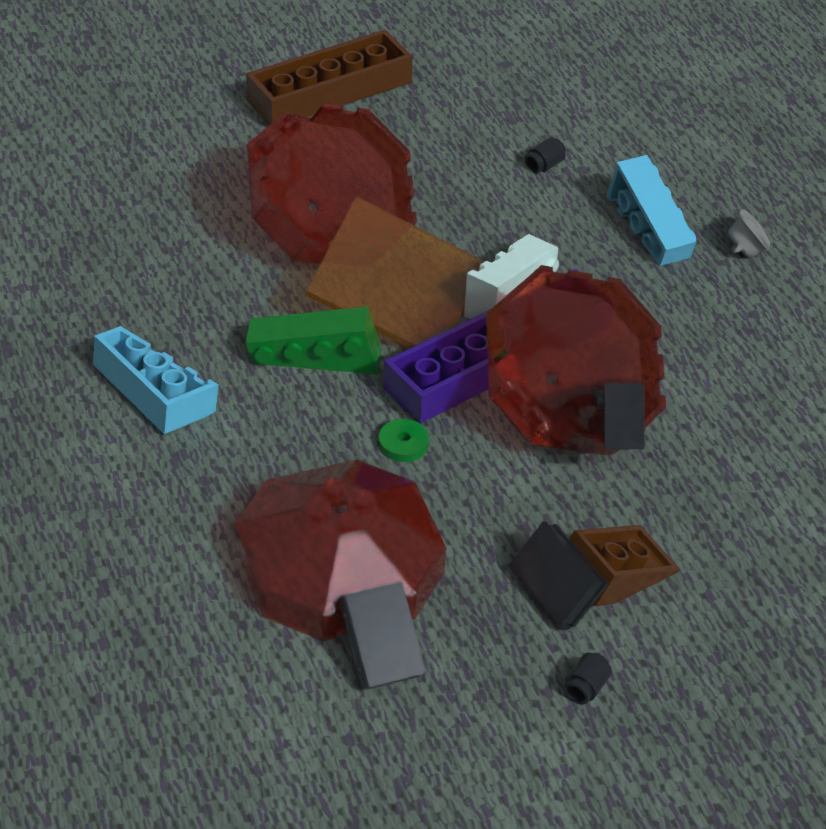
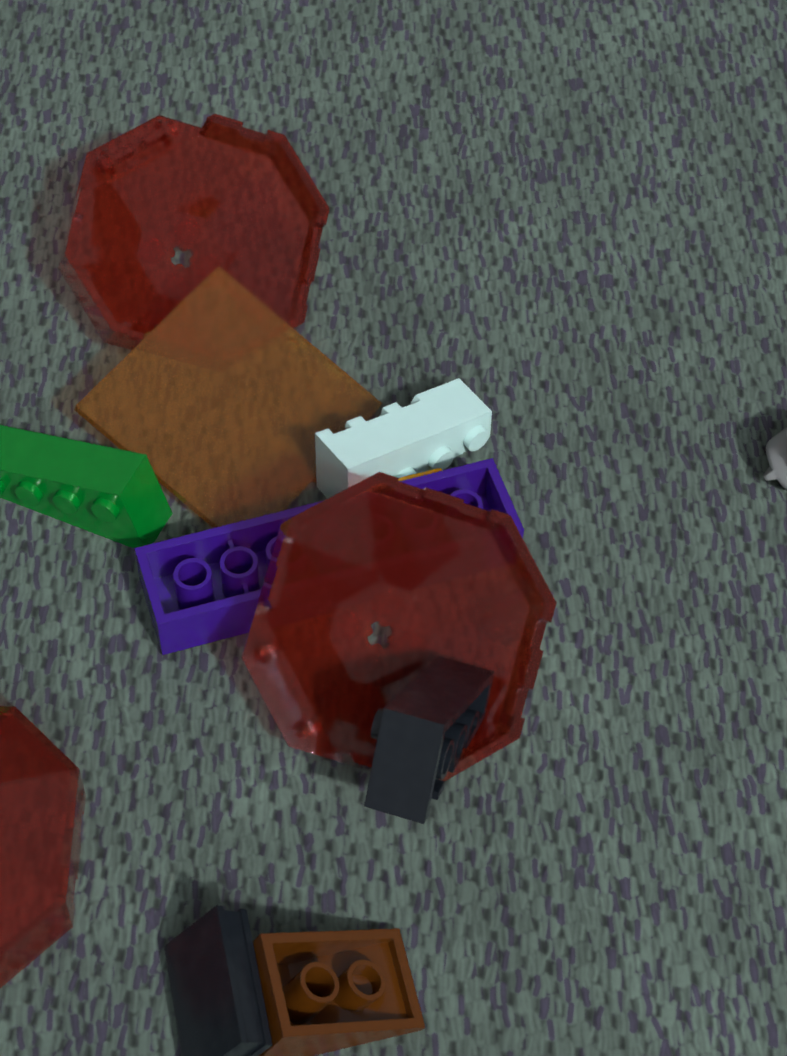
camera: 20 degrees right, 10 degrees up
reddish brown brick [246,29,413,128] -> none
green piece [378,419,429,462] -> none
black brick [525,137,566,174] -> none
medium azure wedge [606,155,697,266] -> none

